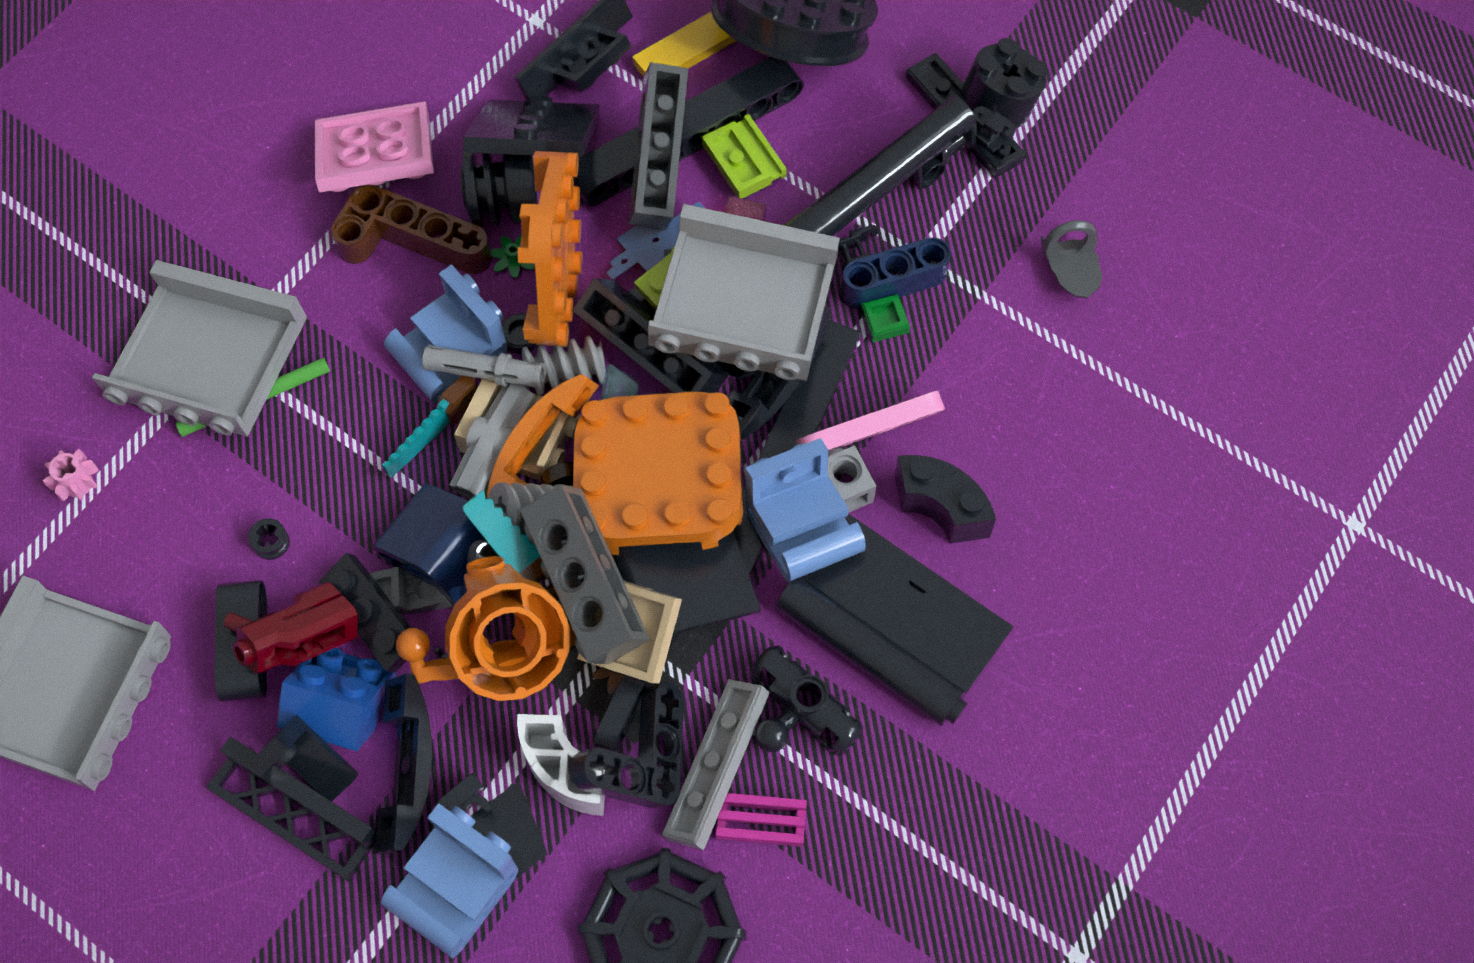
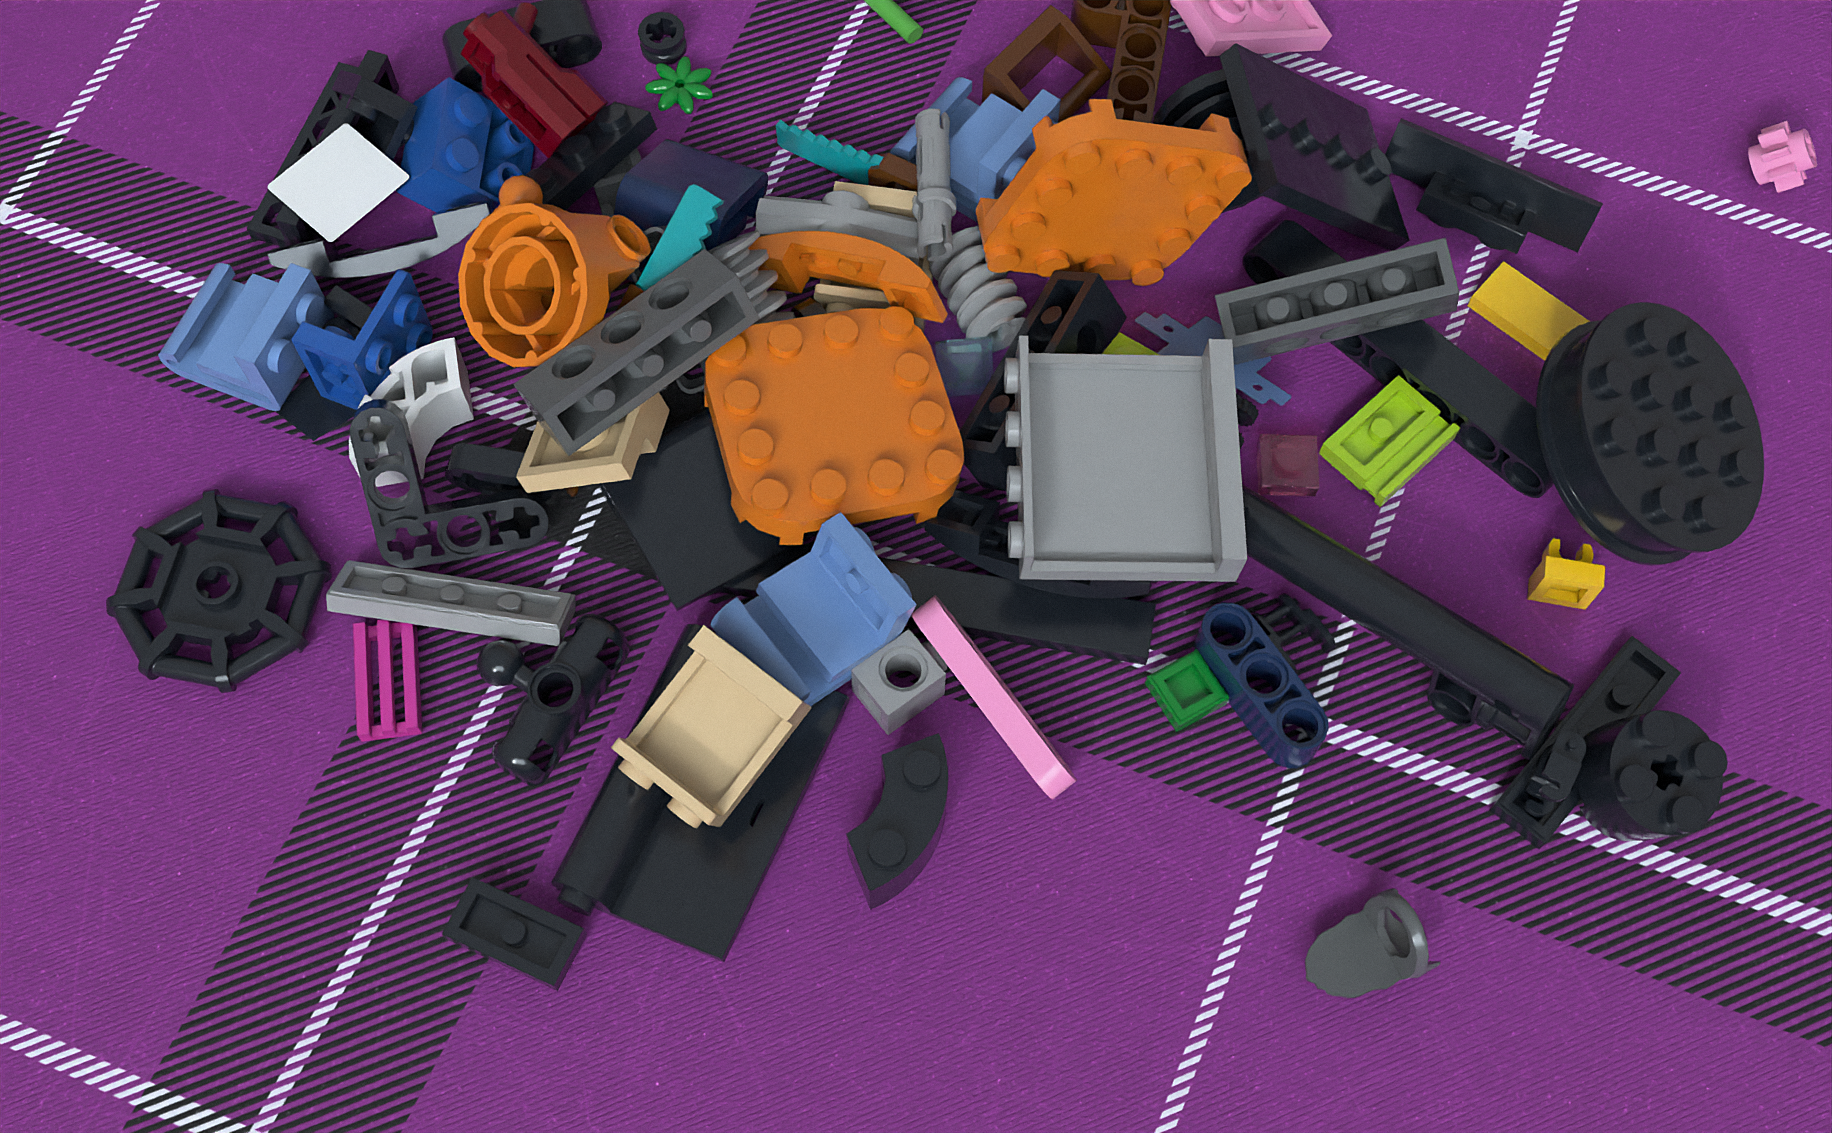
camera: 75 degrees right, 0 degrees up
none -> white sticker [268,124,409,242]
none -> blue bracket [291,269,433,410]
none -> black plate [442,877,587,991]
none -> tan panel [611,625,812,829]
none -> green plant [645,56,713,114]
none -> reddish brown tile [982,5,1112,123]
none -> yellow tile [1527,538,1605,610]

